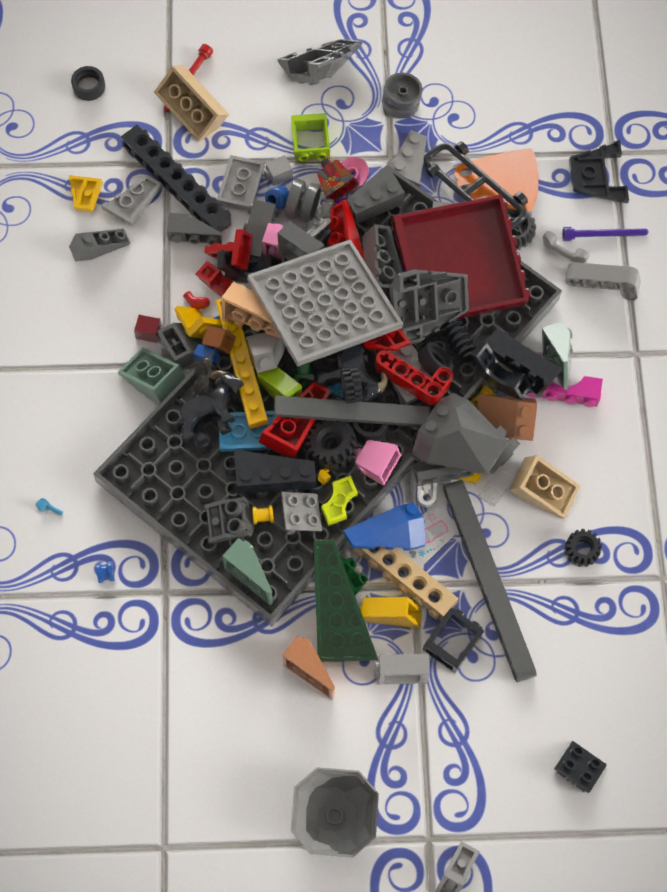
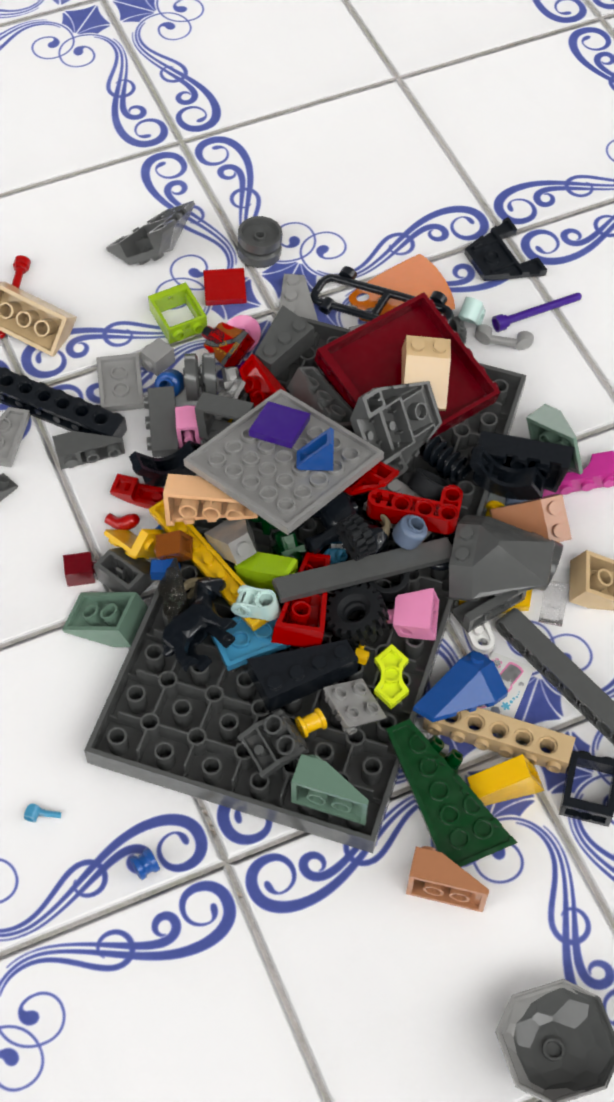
camera: 20 degrees left, 10 degrees down
red bracket [204,229,253,271] -> none
light grey window [374,654,430,685] -> none
light grey beam [565,262,641,300] -> none
none -> red tile [203,268,247,306]
none -> light aqua piece [231,585,281,621]
none -> dark purple tile [249,401,310,449]
none -> blue slope [296,427,334,471]
none -> sand blue head [392,514,428,550]
none -> tan slope [401,335,451,411]
none -> light aqua piece [458,297,486,326]

